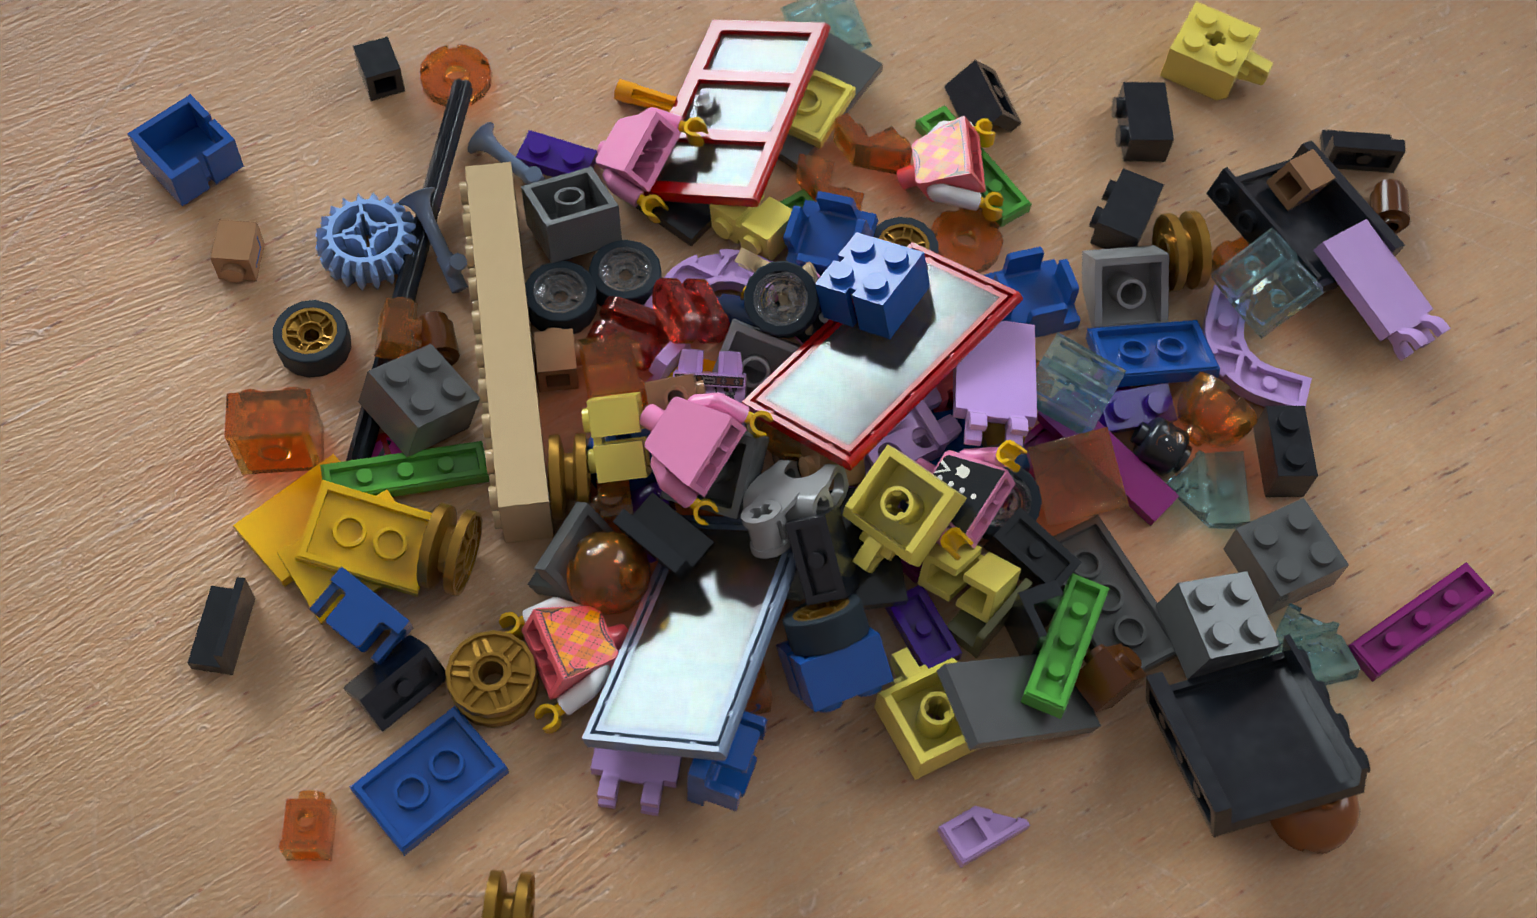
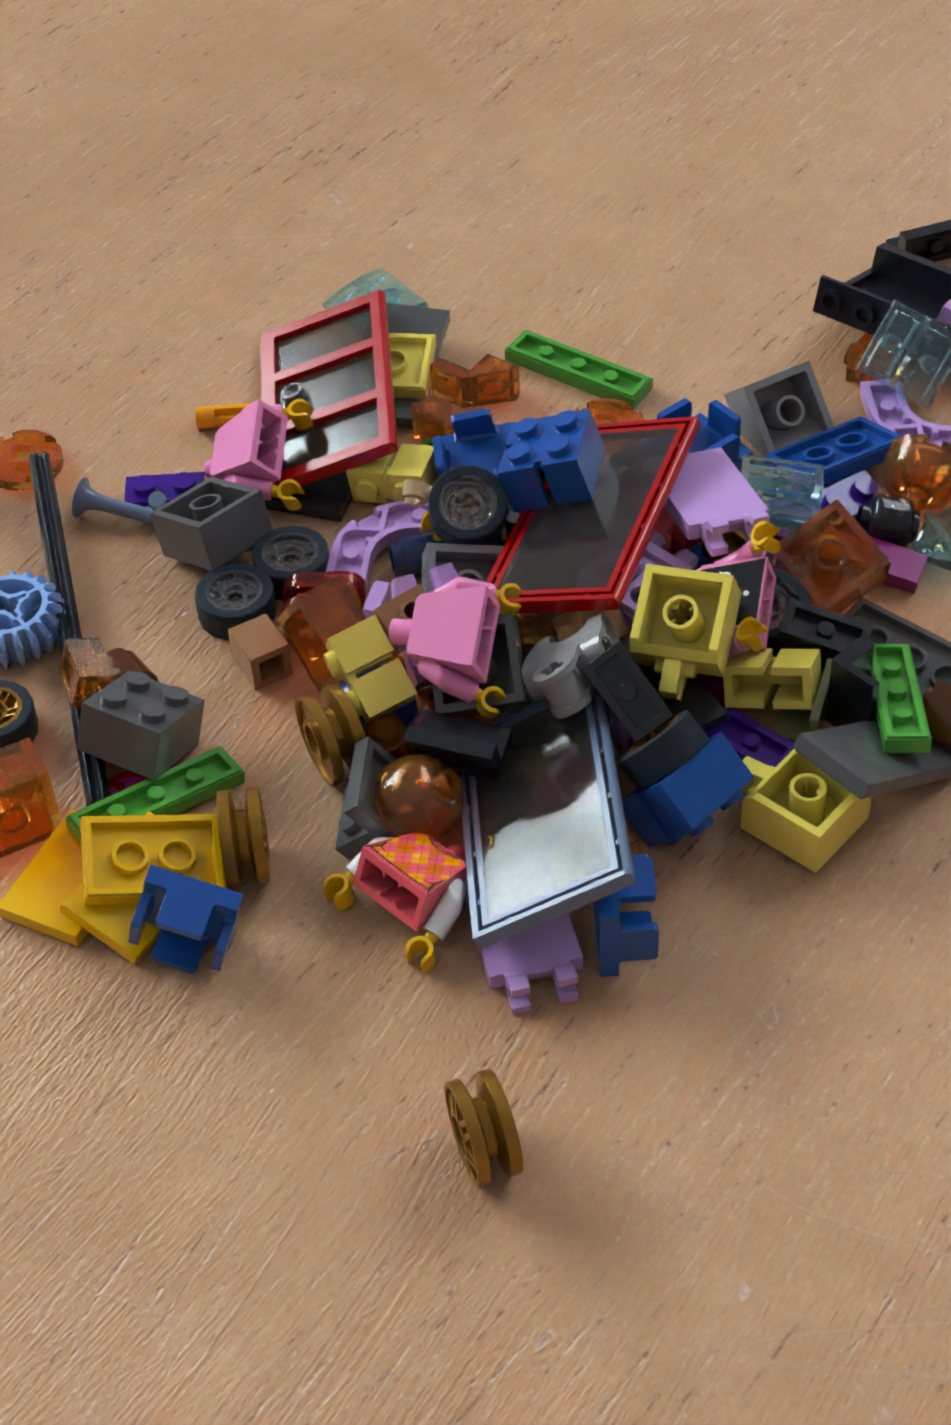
camera: 15 degrees left, 15 degrees down
black panel [187,577,255,675] -> none
clear orange brick [279,790,337,861] -> none
black panel [344,635,446,732] -> none
blue tile [350,706,509,856] -> none
sand blue piece [398,187,468,294] -> none
pearl gold wheel [445,630,540,728] -> none
tan brick [459,162,554,543] -> none
clear red brick [652,278,729,344] -> none
torso [897,116,1004,221] -> none
lavender tile [937,806,1030,868] -> none
black panel [945,60,1022,132] -> none
black piece [1089,168,1164,249] -> none
black piece [1112,82,1174,162] -> none
pearl gold wheel [1152,210,1212,293] -> none
light yellow hinge [1160,1,1273,100] -> none
medium nougat brick [1266,149,1336,211] -> none

